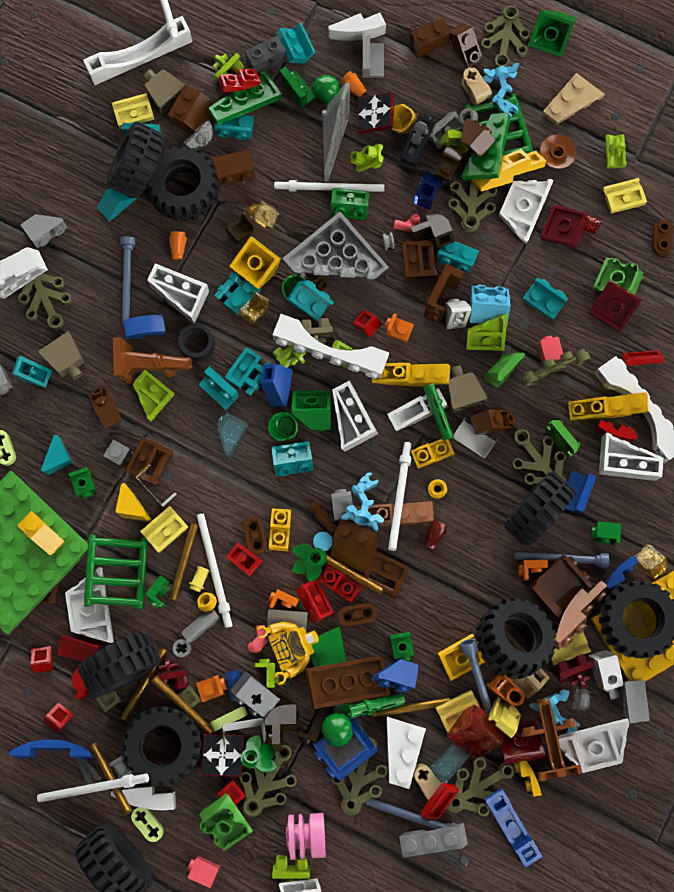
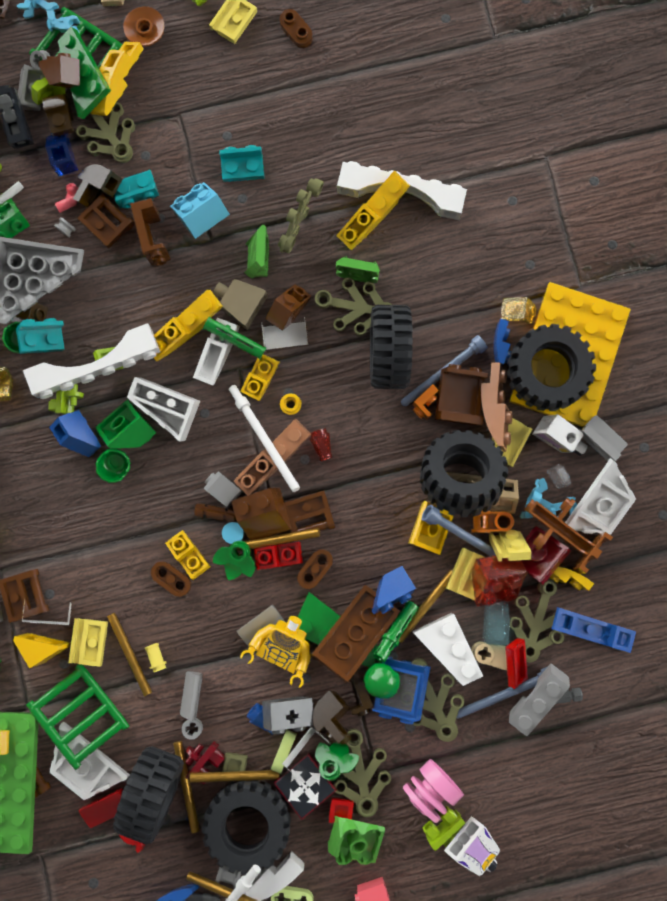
camera: 35 degrees left, 5 degrees up
red slope [30,646,53,673] -> none
red slope [43,702,73,734] -> none
olive tile [95,691,123,712] -> none
green bracket [145,575,170,608] -> none
white bar [196,514,233,628] -> none
orange bracket [196,675,227,702] -> none
yellow plate [197,593,217,612] -> none
teal bracket [199,366,239,410] -> none
clear light blue slope [217,412,248,459] -> none
teal plate [224,347,271,396] -> none
red slope [226,543,262,577] -> none
coral arm [248,625,267,653] -> none
lime bracket [255,659,279,688] -> none
orange bracket [268,589,300,610] -> none
teal bracket [271,441,314,476] -> none
red slope [296,579,334,624] -> none
dark tan hips [301,318,333,344] -> none
medium azure piece [341,472,384,532] -> none
red slope [352,310,381,337] -> none
orange bracket [384,314,414,343] -> none
green brick [389,632,414,661] -> none
white slope [444,299,471,329] -> none
tan piece [461,68,492,105] -> none
lime wing [466,314,508,351] -> none
white wing [499,179,554,244] -> none
coral brick [537,336,563,367] -> none
dark red tile [540,204,589,249] -> none
dark red hips [557,654,595,690] -> none
blue panel [566,471,597,515] -> none
clear red cone [584,215,602,234] -> none
dark red tile [589,280,642,332] -> none
green brick [590,522,621,545] -> none
bright green slope [593,257,643,295] -> none
red slope [594,420,638,443] -> none
white wedge [599,432,663,481] -> none
red tile [622,350,664,366] -> none

